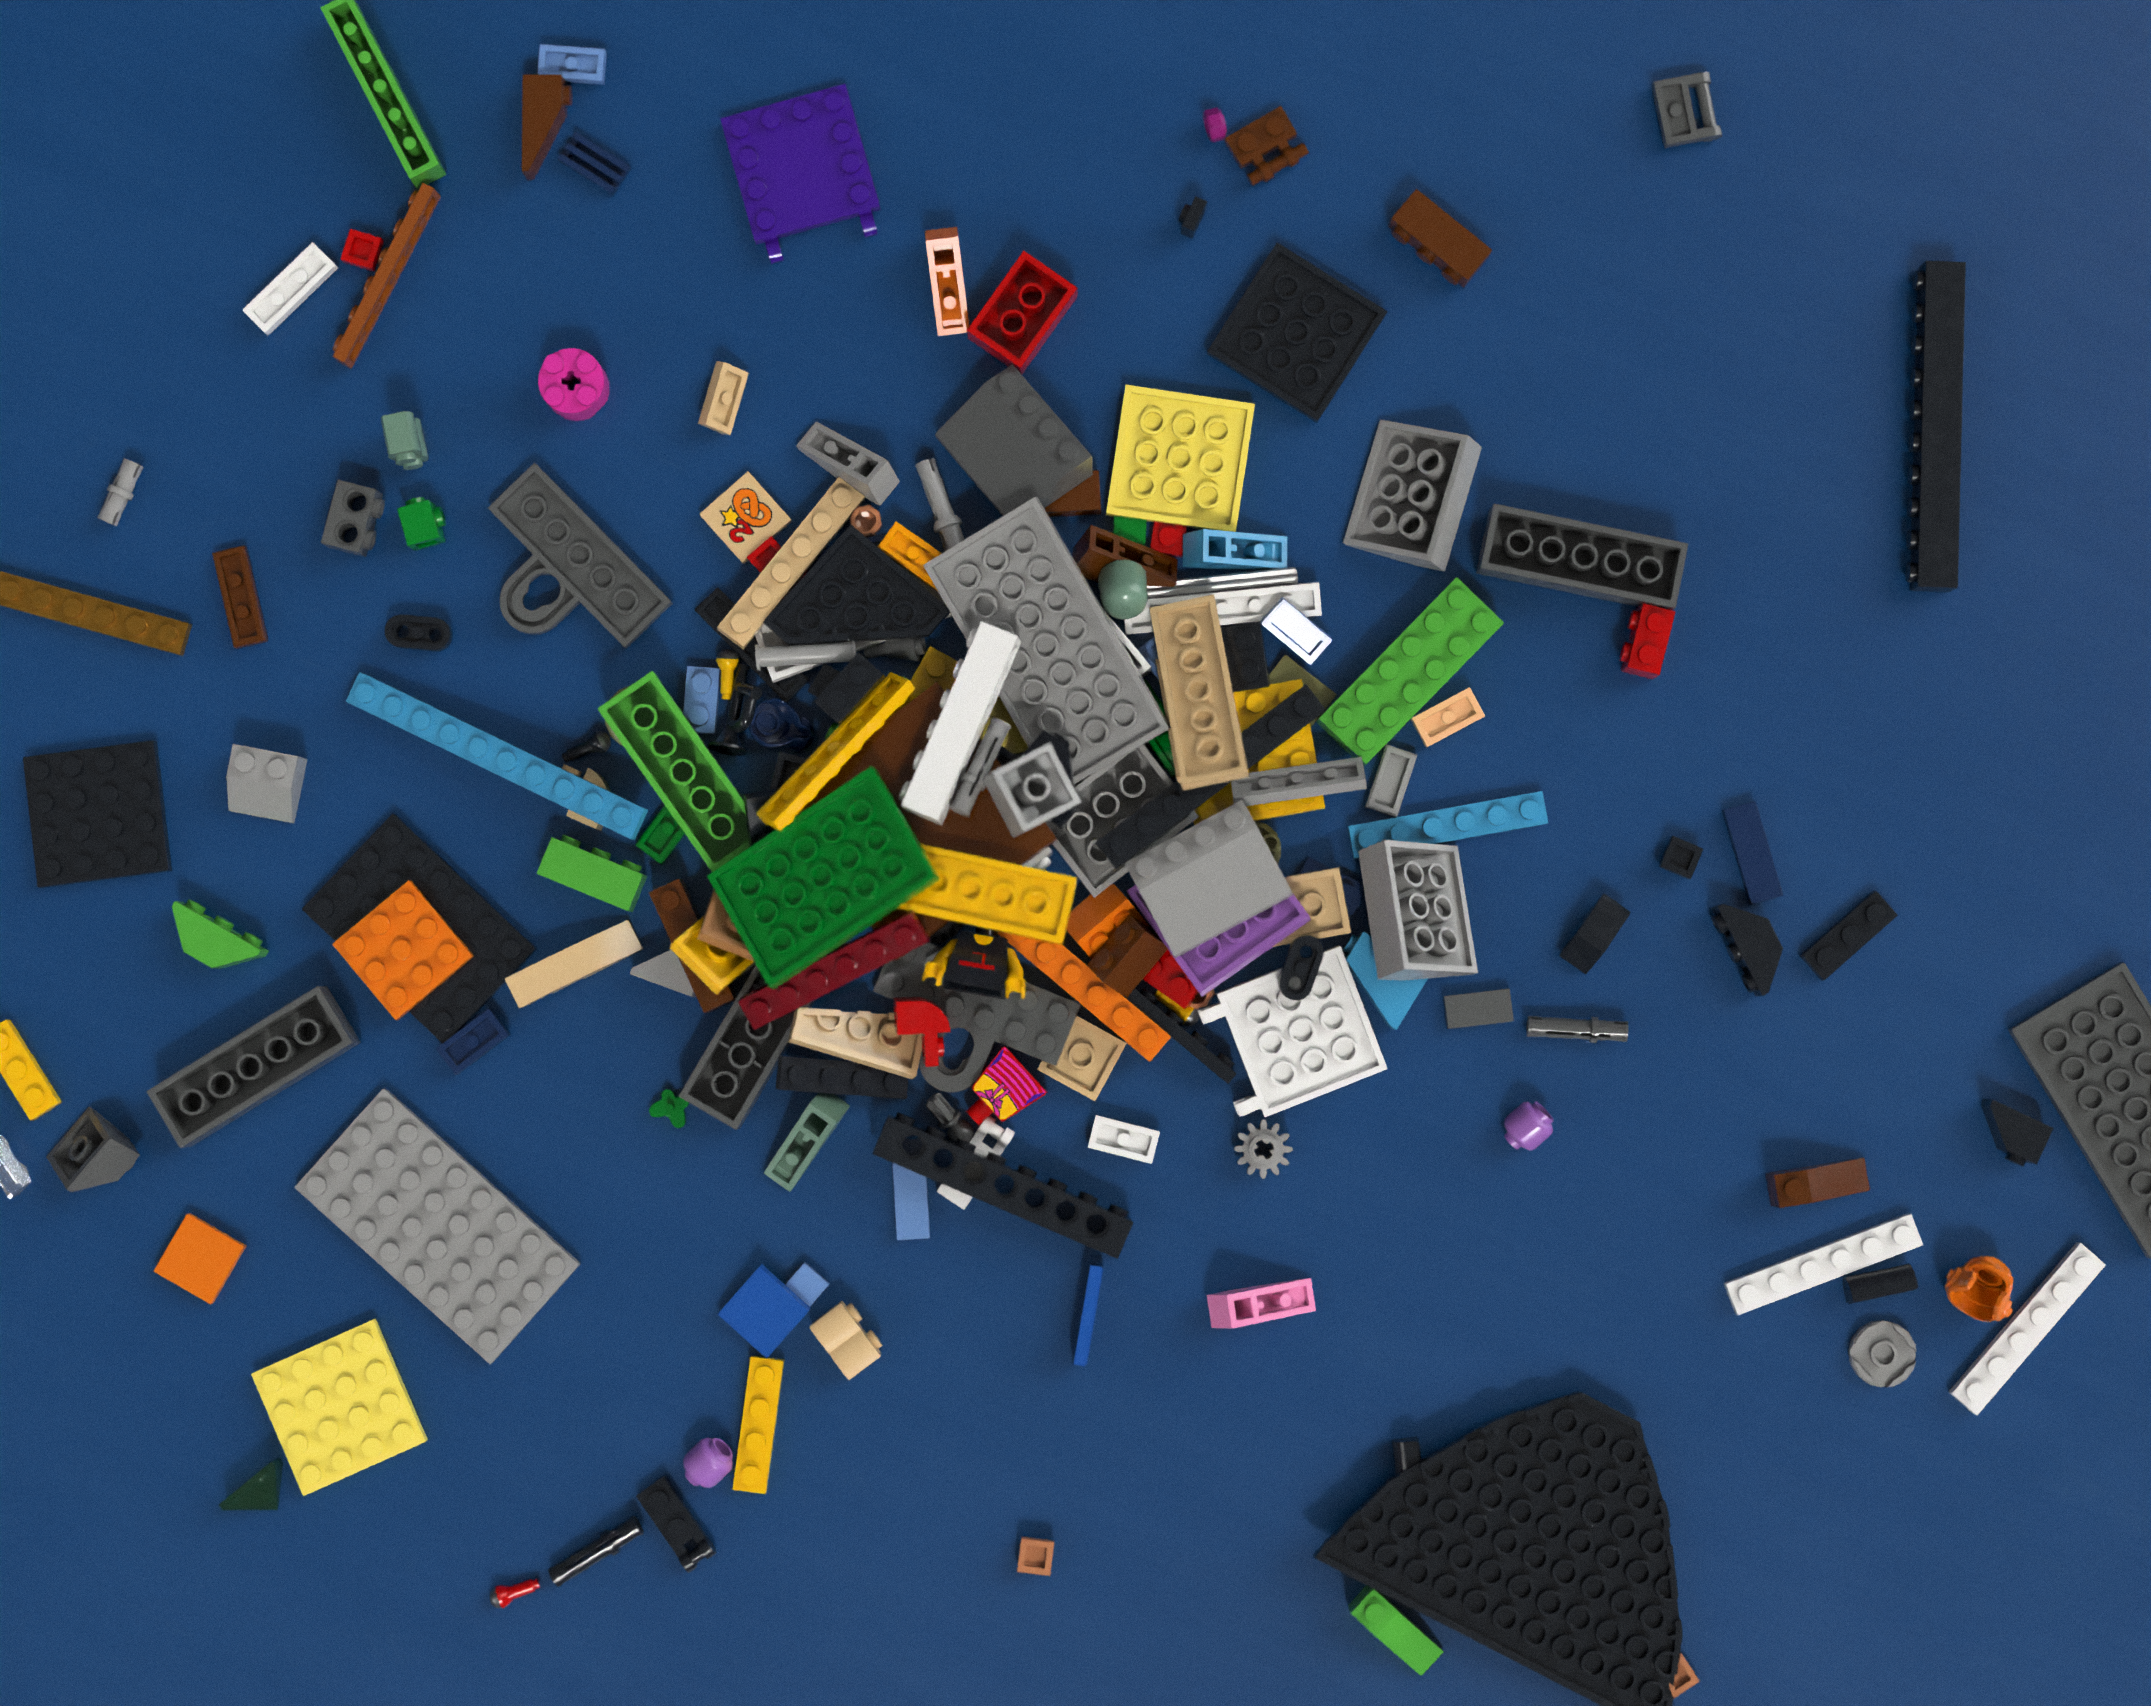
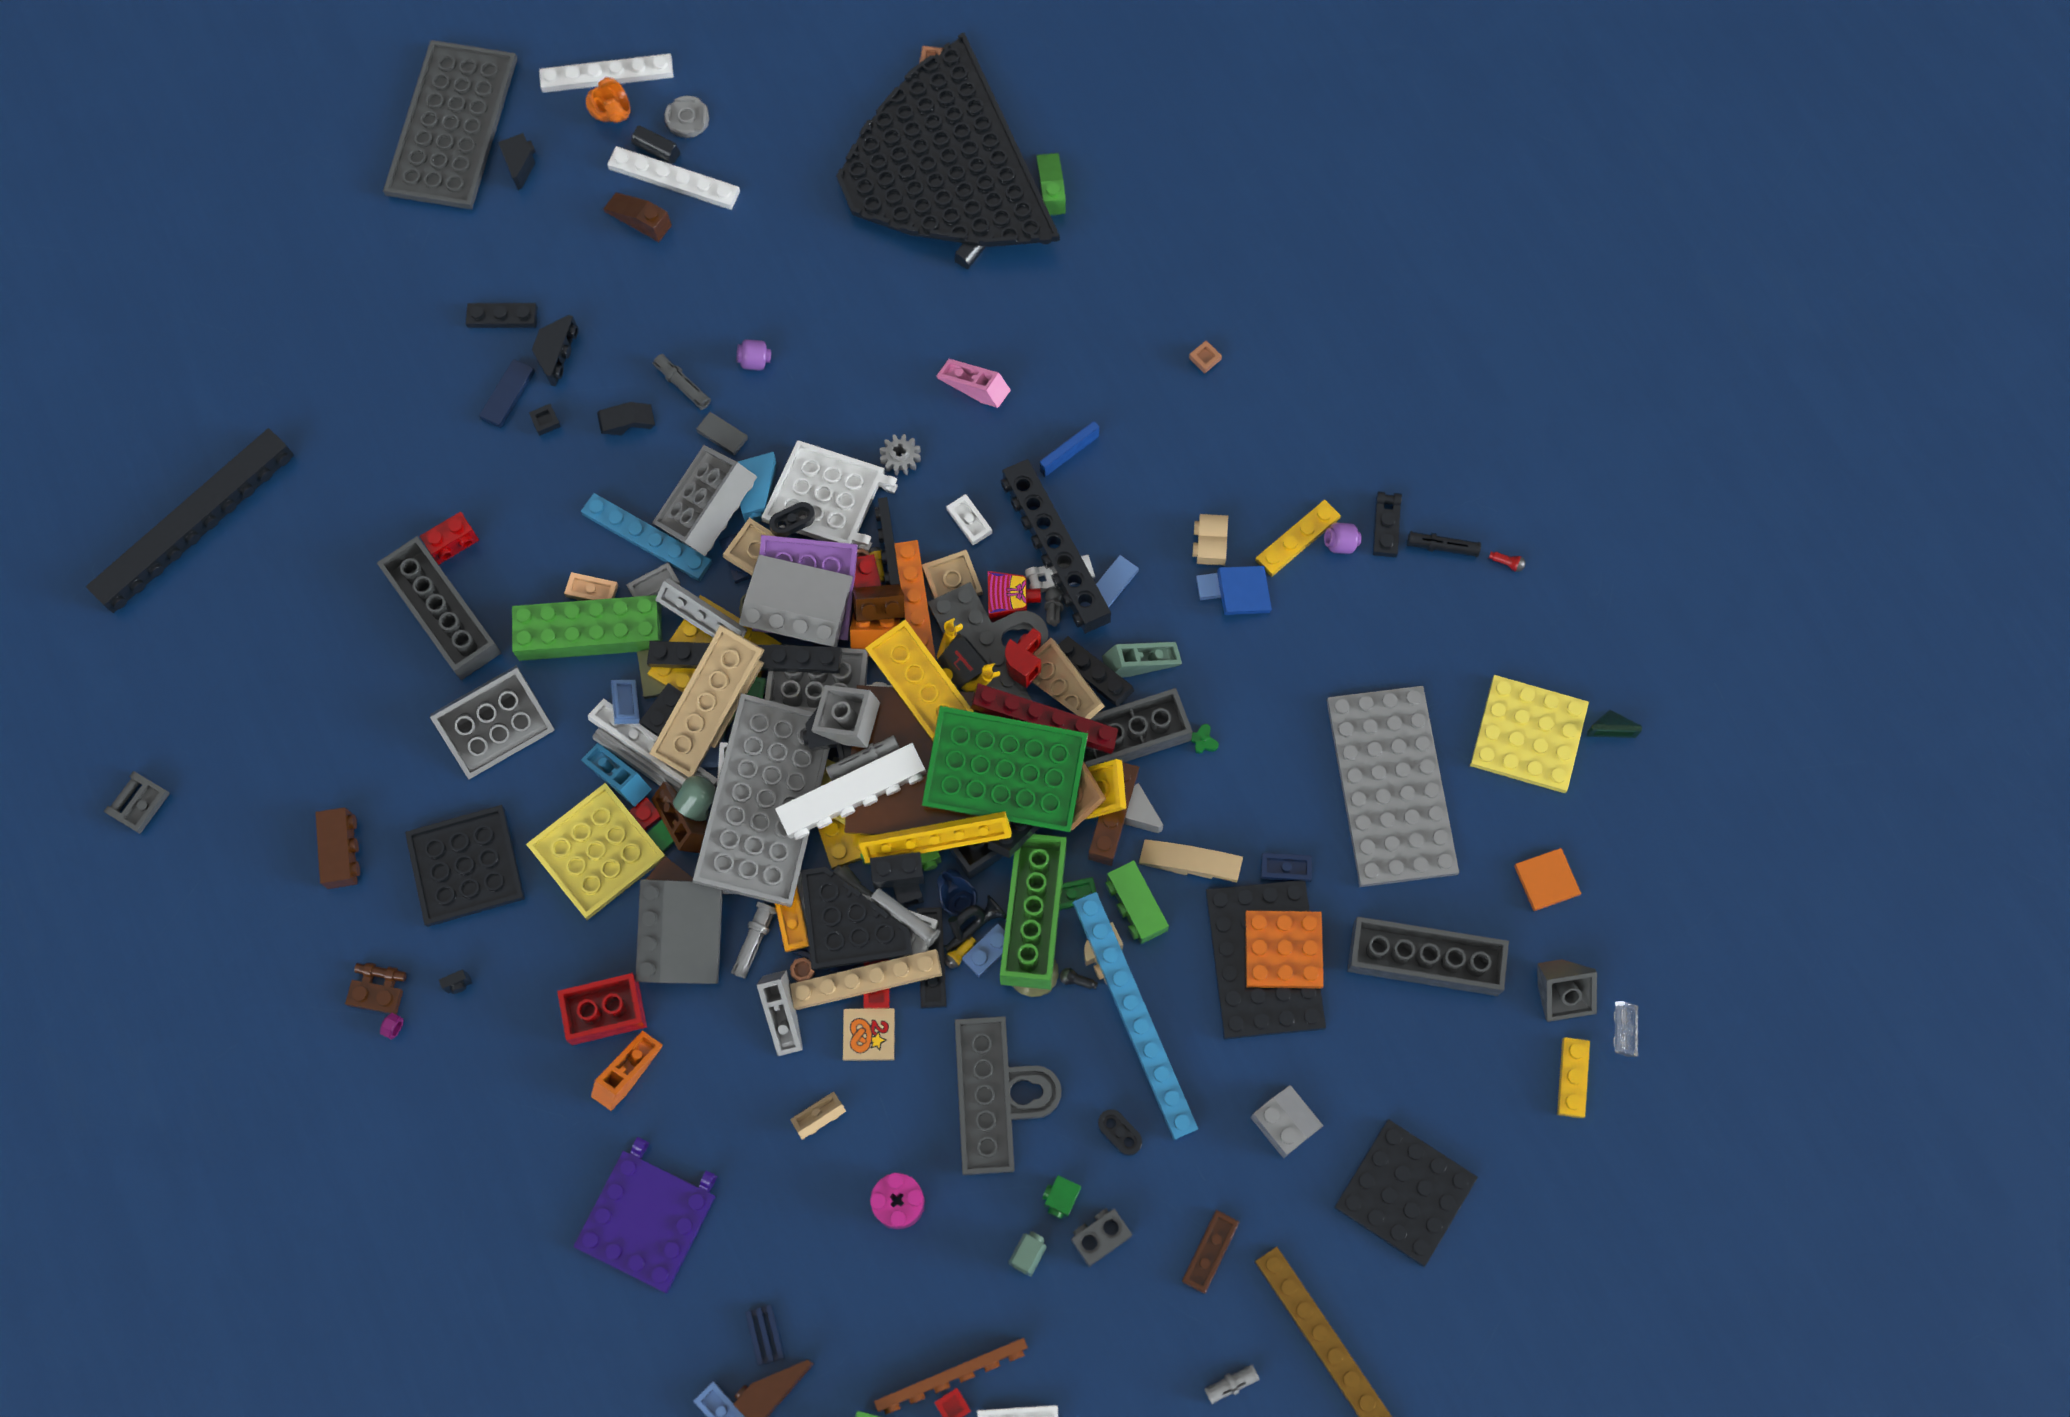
camera: 140 degrees left, 15 degrees down
bright green slope [172,899,269,969] -> none

